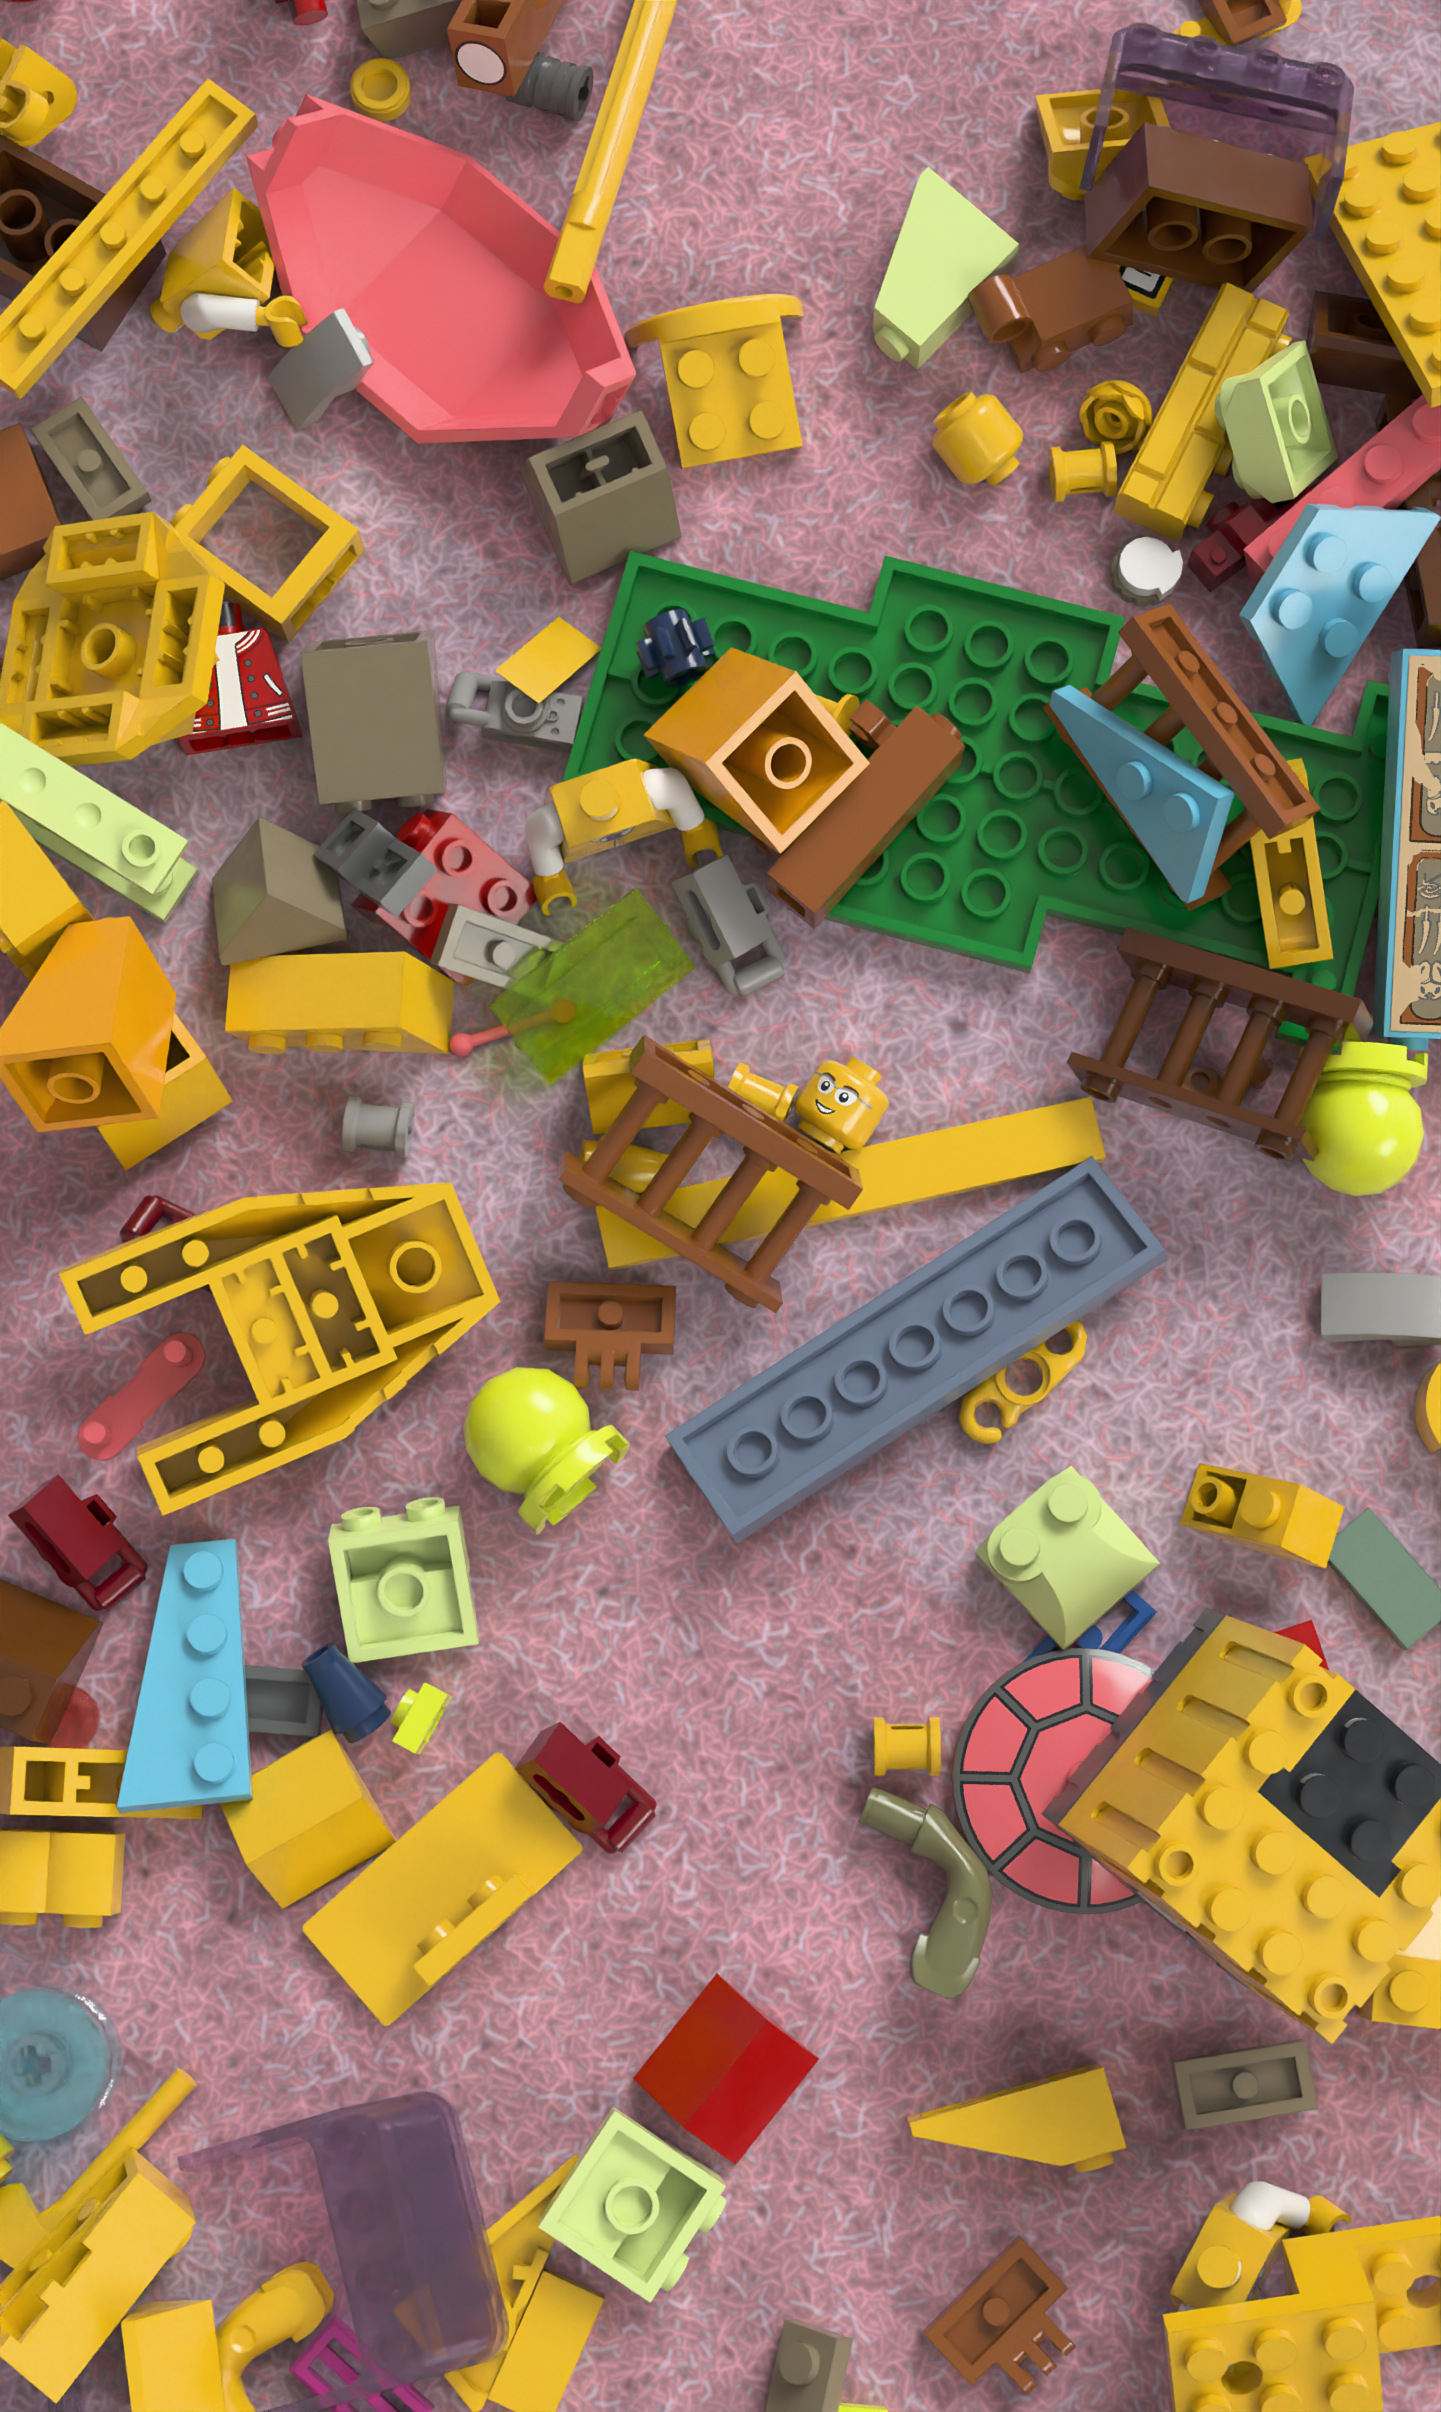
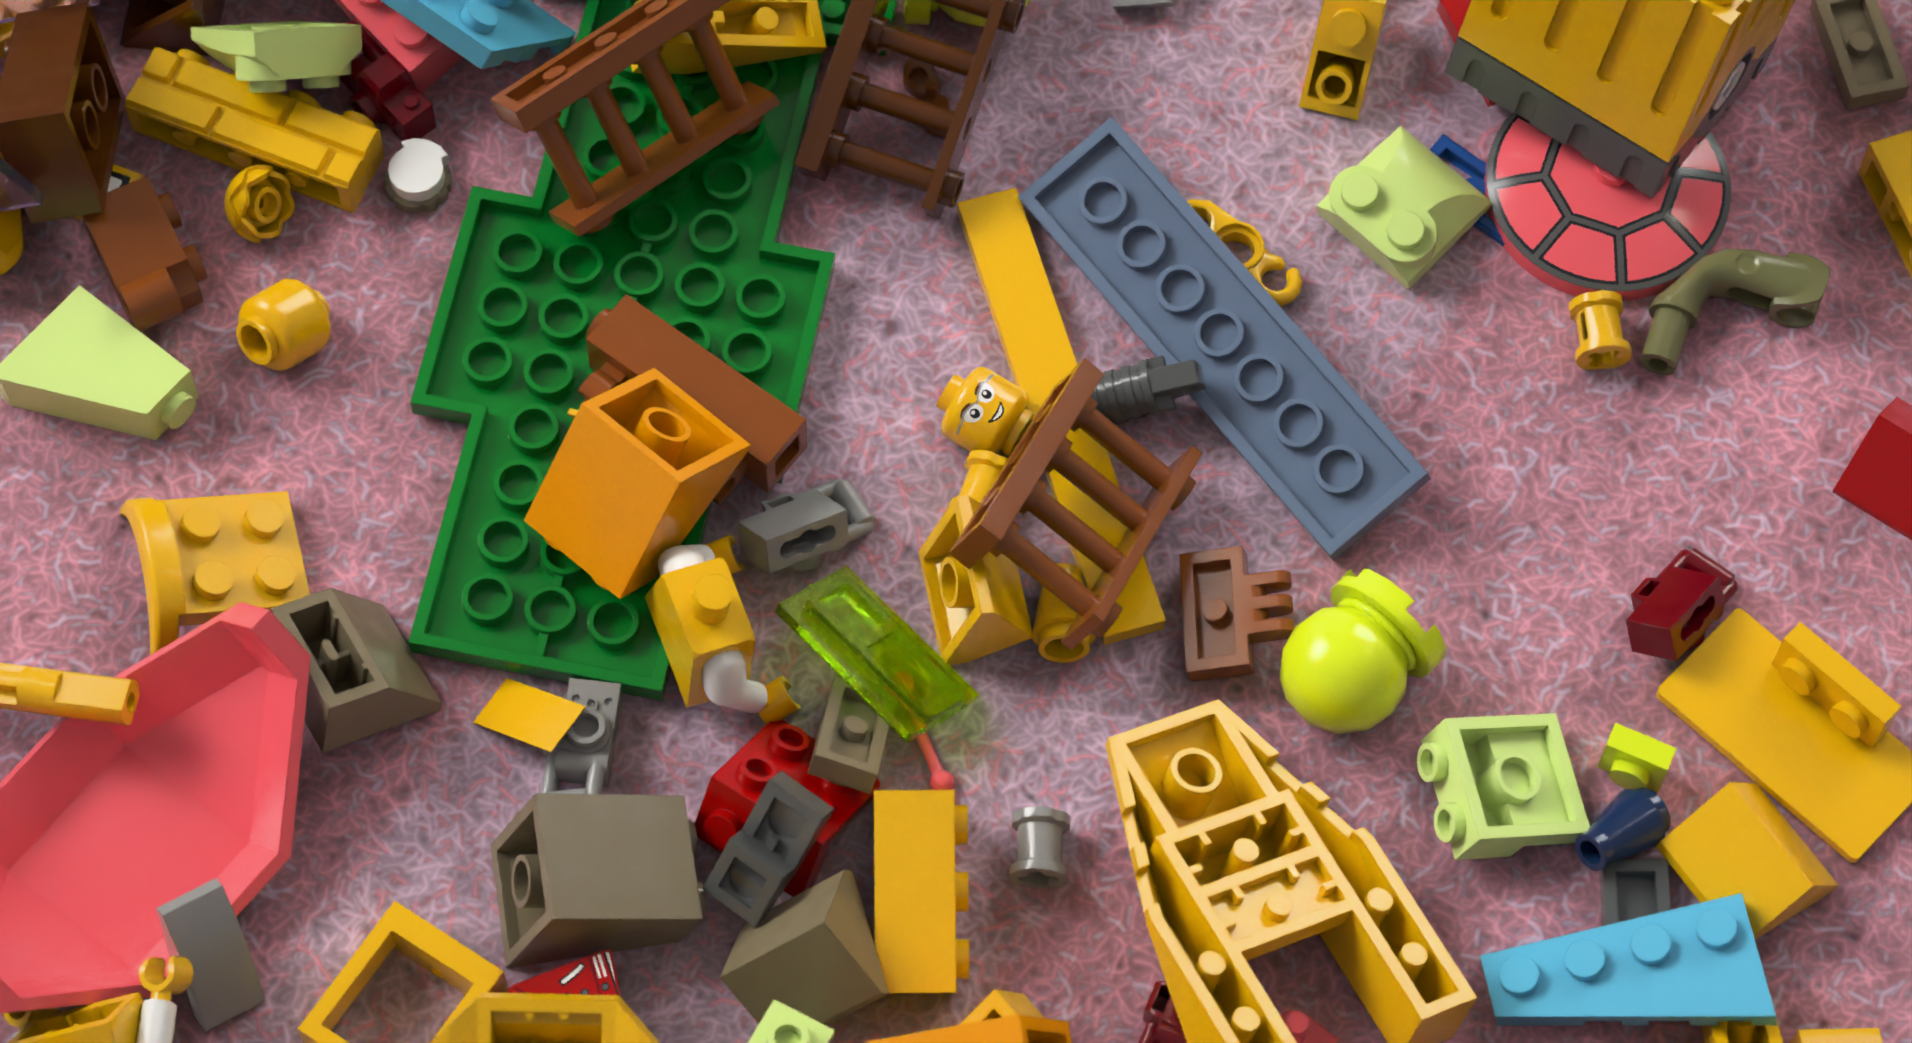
camera: 100 degrees left, 15 degrees down
dark blue gear [636,609,716,688] -> none
yellow bush [1048,441,1117,502] -> none
medium azure wing [1049,685,1235,903] -> none
none -> dark grey hinge [1091,355,1206,424]

